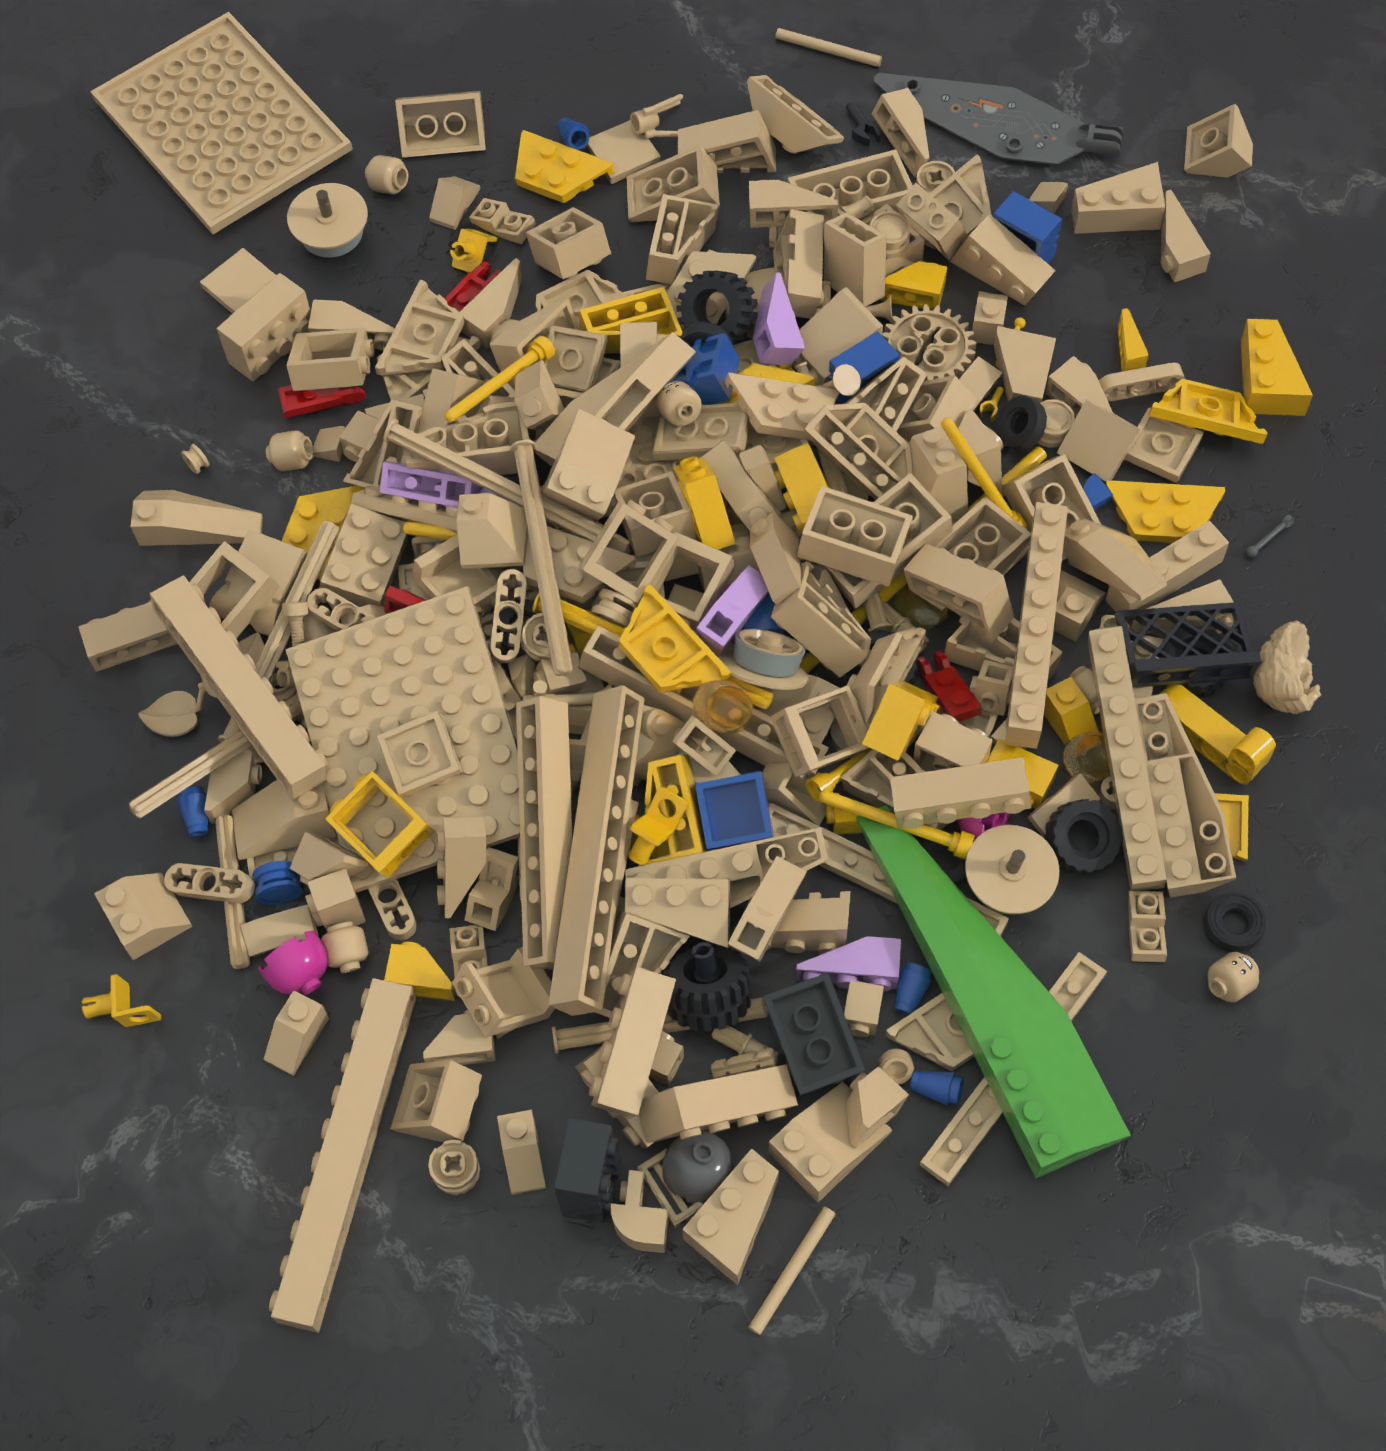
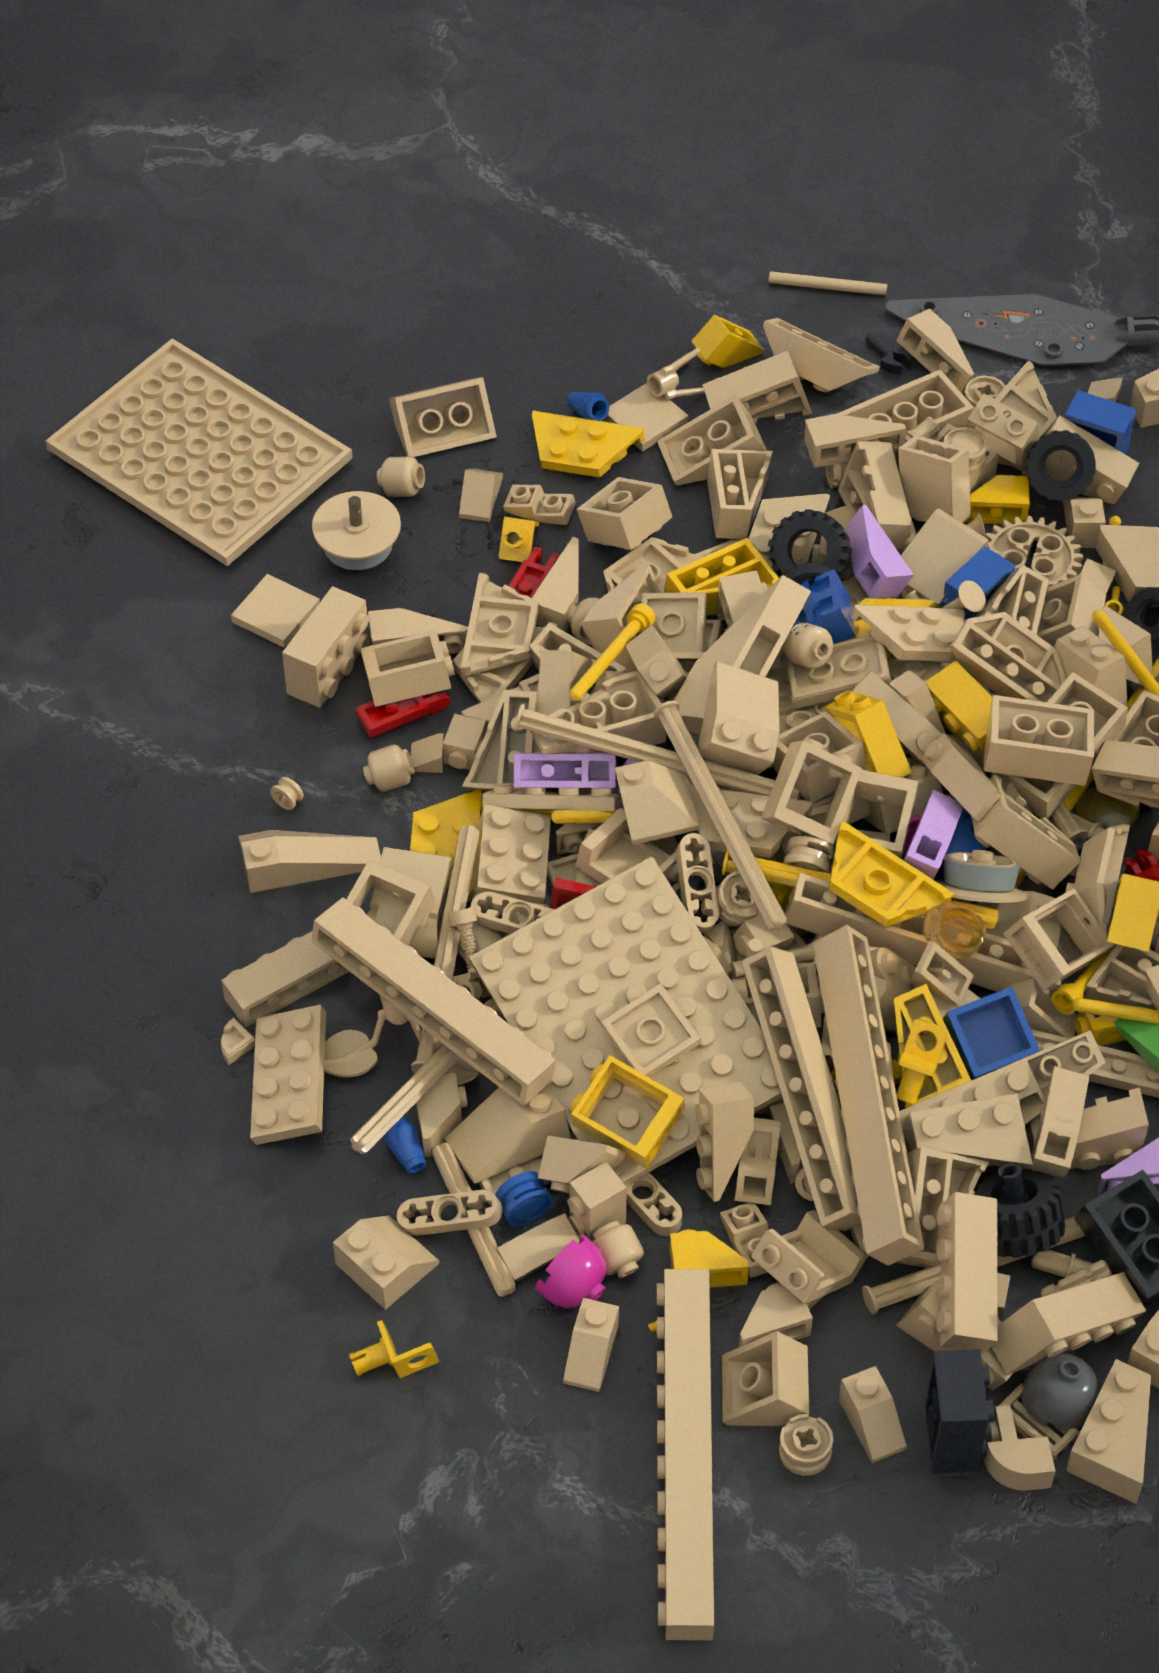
camera: 15 degrees left, 10 degrees down
none -> tan tile [221,1017,255,1065]
none -> tan plate [250,1004,326,1145]
none -> yellow slope [691,314,764,368]
none -> black tyre [1026,430,1096,501]

